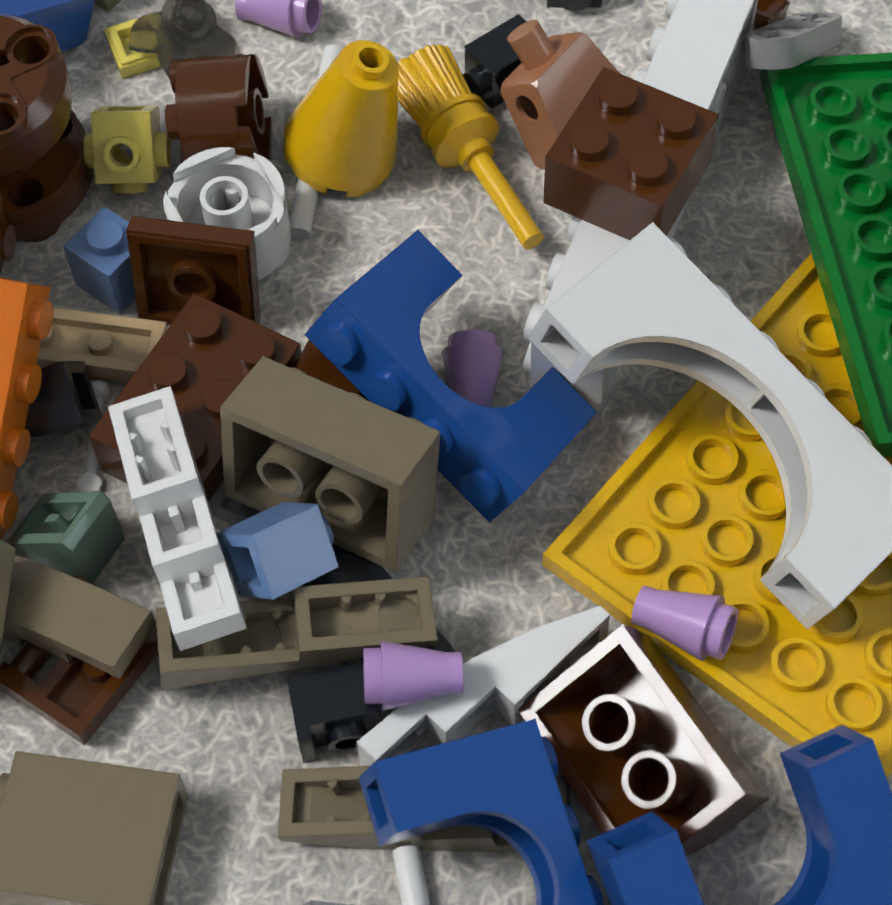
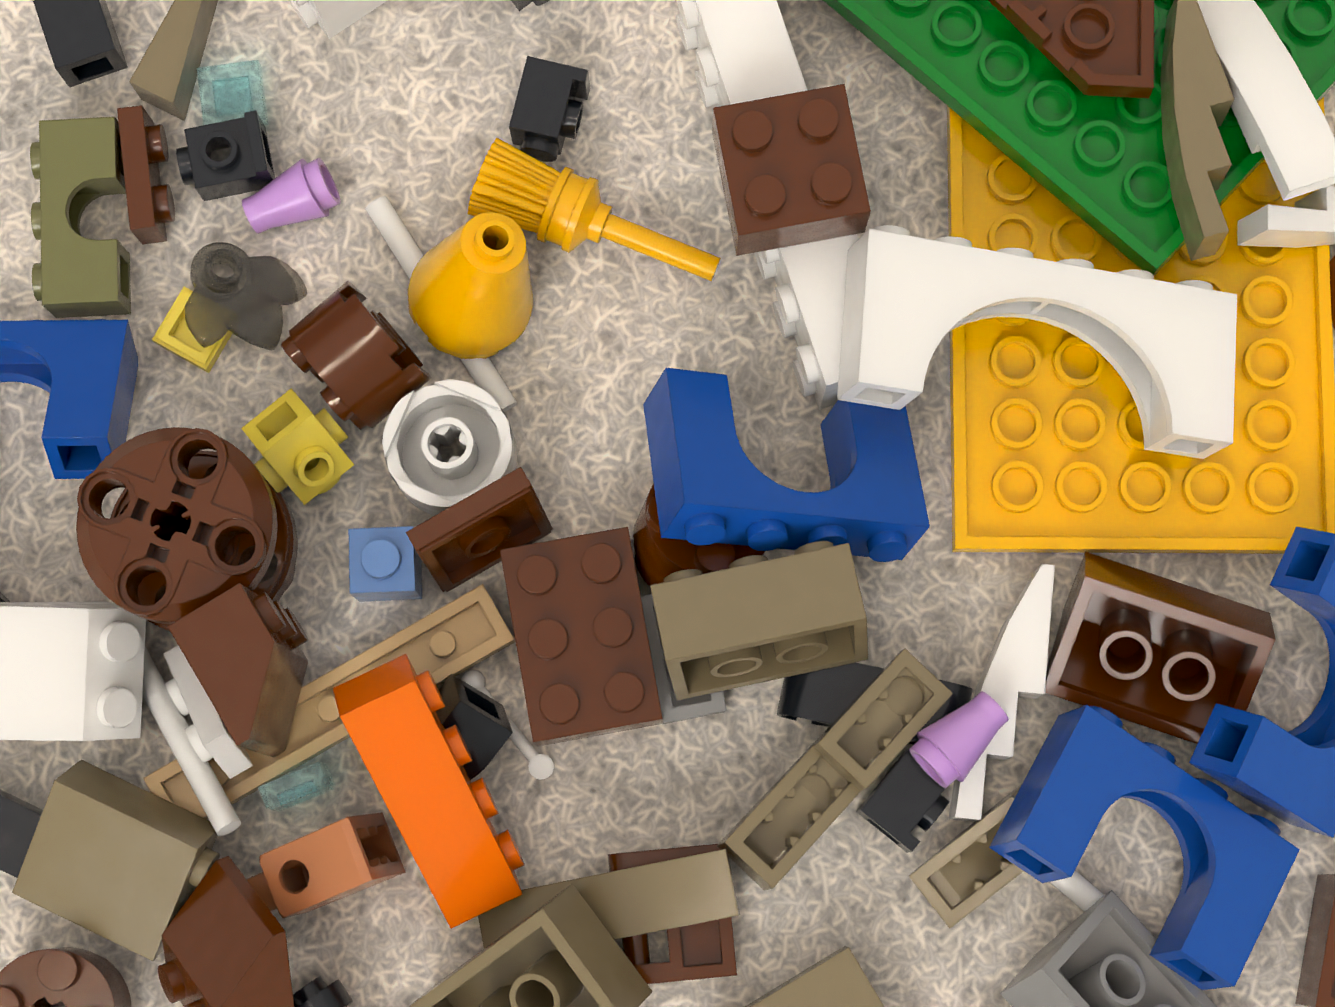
camera: 40 degrees left, 20 degrees up
sand green slope [7,491,125,584] -> none
white slope [108,386,247,651] -> none
medium blue brick [217,502,339,600] -> none
lavender cone [441,329,503,407] -> none
nougat torso [501,20,619,170] -> none
lavender cone [631,585,738,661] -> none

